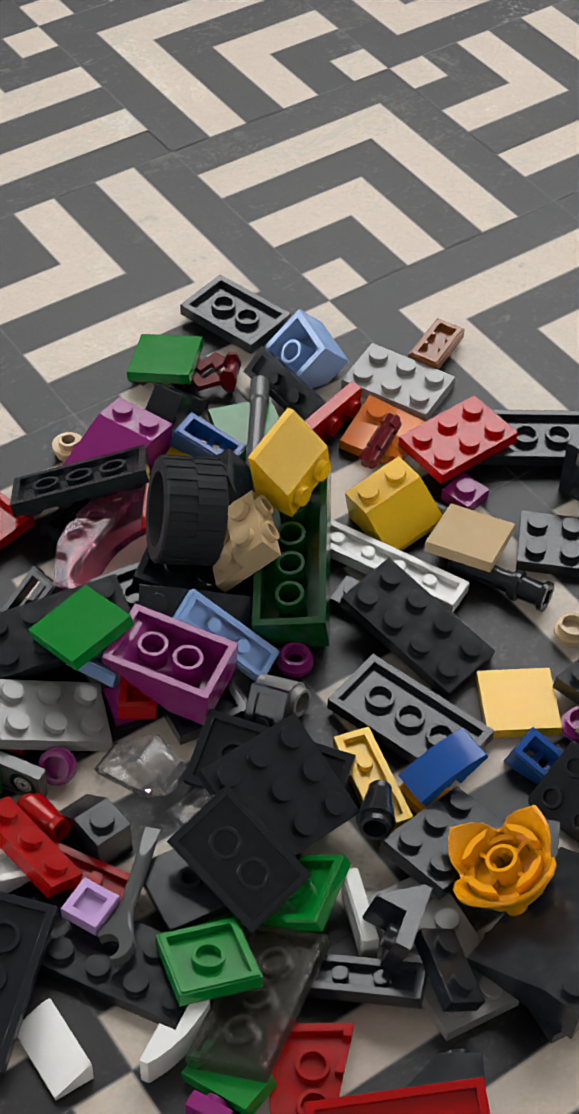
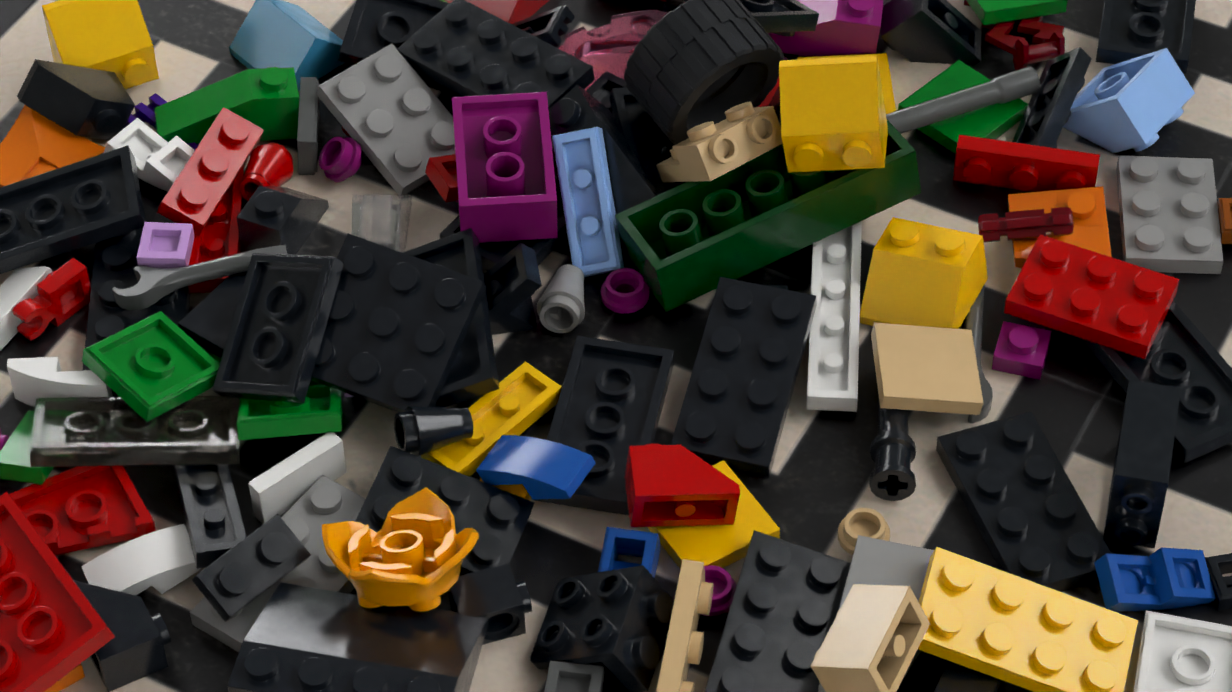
camera: 65 degrees right, 0 degrees up
green tile [28,585,135,671] -> none
blue slope [170,412,247,458] -> none
black slope [362,885,432,973] -> none
none -> red plate [12,258,91,341]
none -> white slope [81,524,202,595]
none -> red slope [624,443,740,527]

